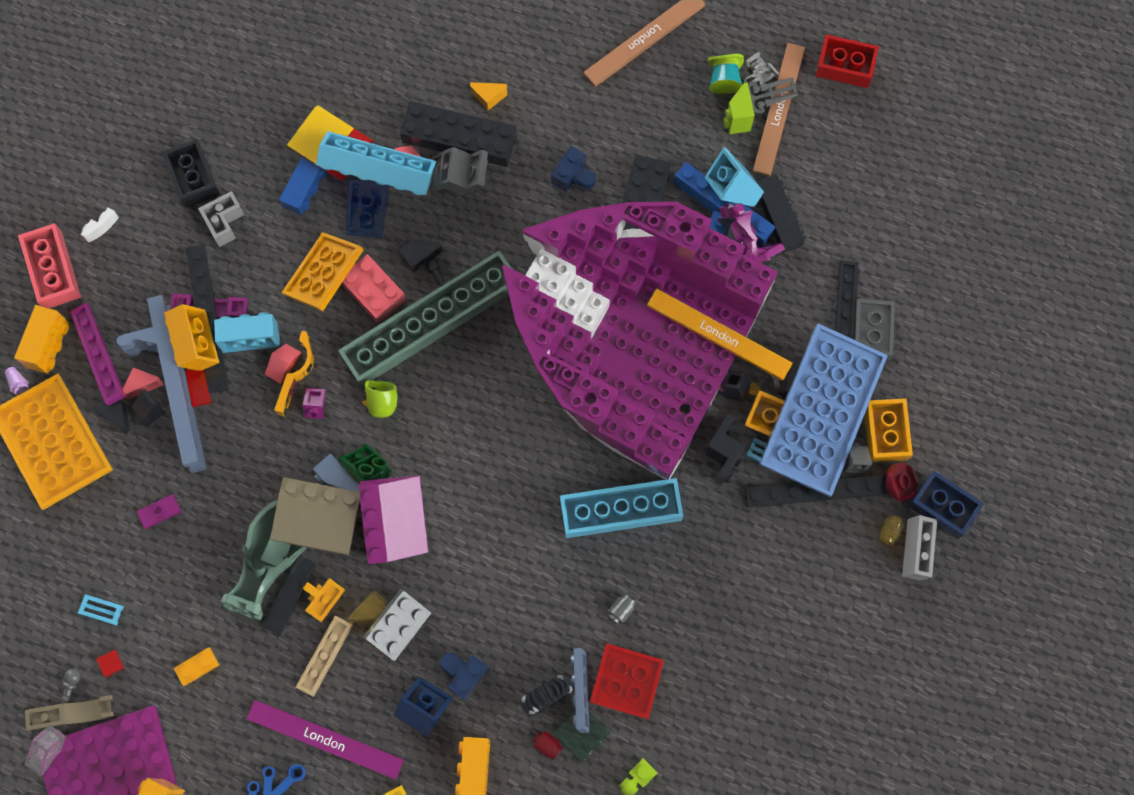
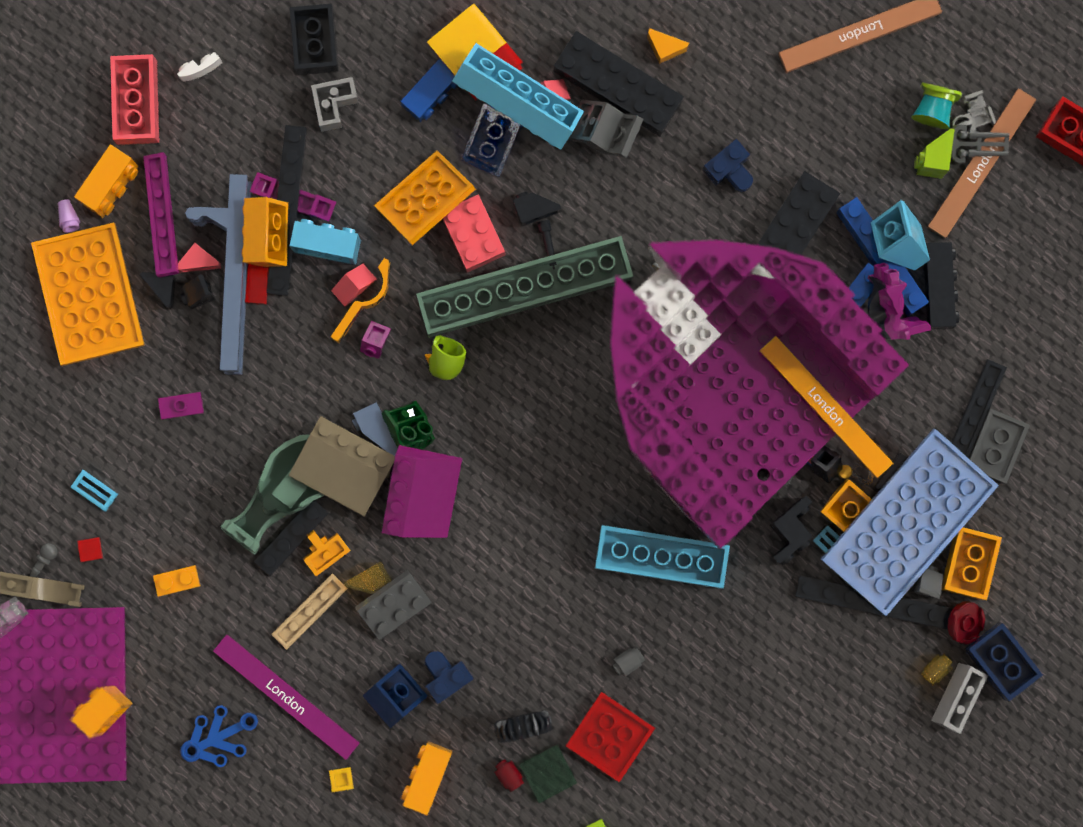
camera: 15 degrees right, 10 degrees up
sand blue plate [571,648,589,733] -> none

